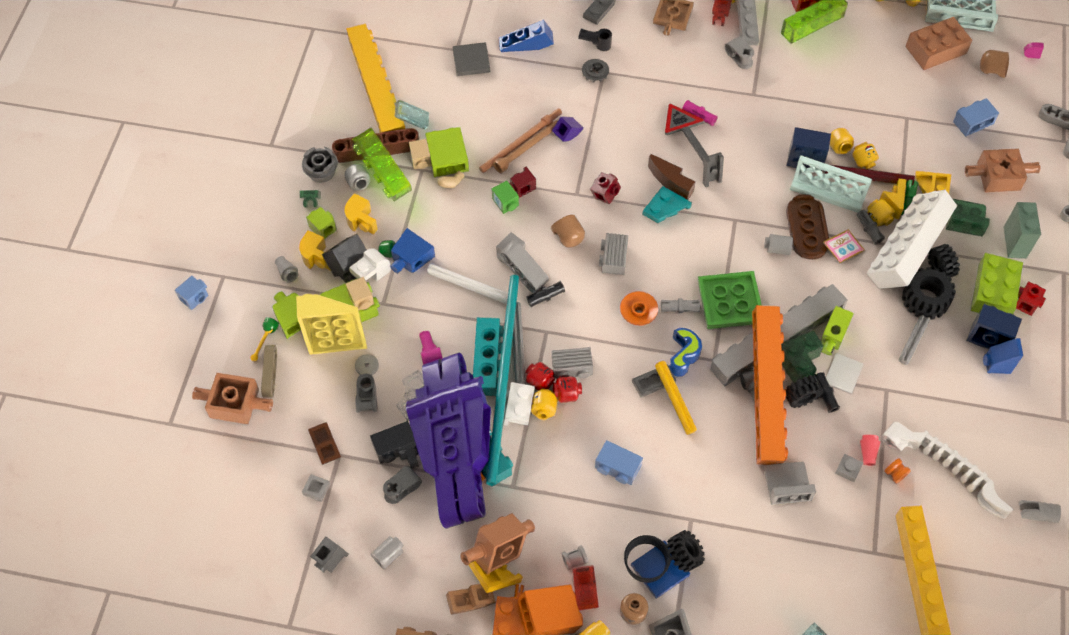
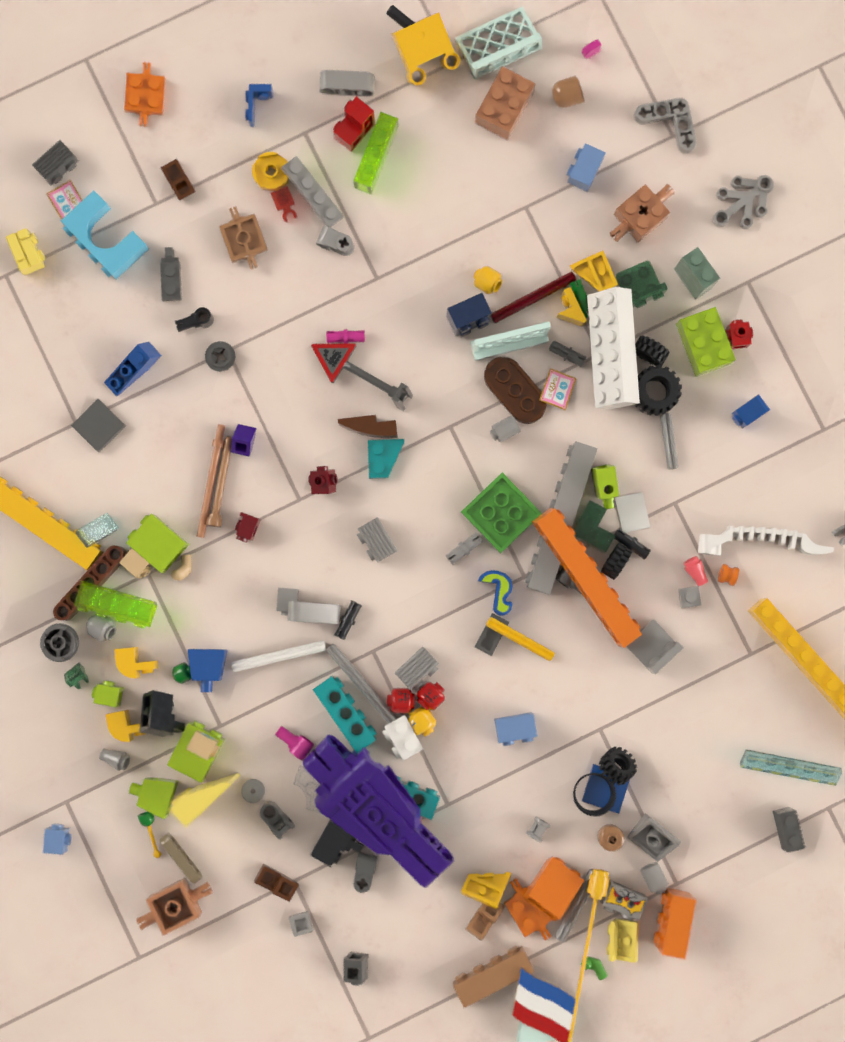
camera: 40 degrees left, 25 degrees up
white brick [349,249,391,281] -> none
light grey brick [371,536,404,569] -> none
nougat brick [460,513,535,574] -> none
teal piece [486,275,519,486] -> none
bright green brick [491,181,519,214] -> none
medium nougat helmet [550,214,585,248] -> none
clear red slope [572,565,599,610] -> none
orange dish [620,291,658,326] -> none
yellow head [852,142,879,169] -> none
yellow head [867,199,895,227] -> none
dark blue brick [966,304,1022,350] -> none

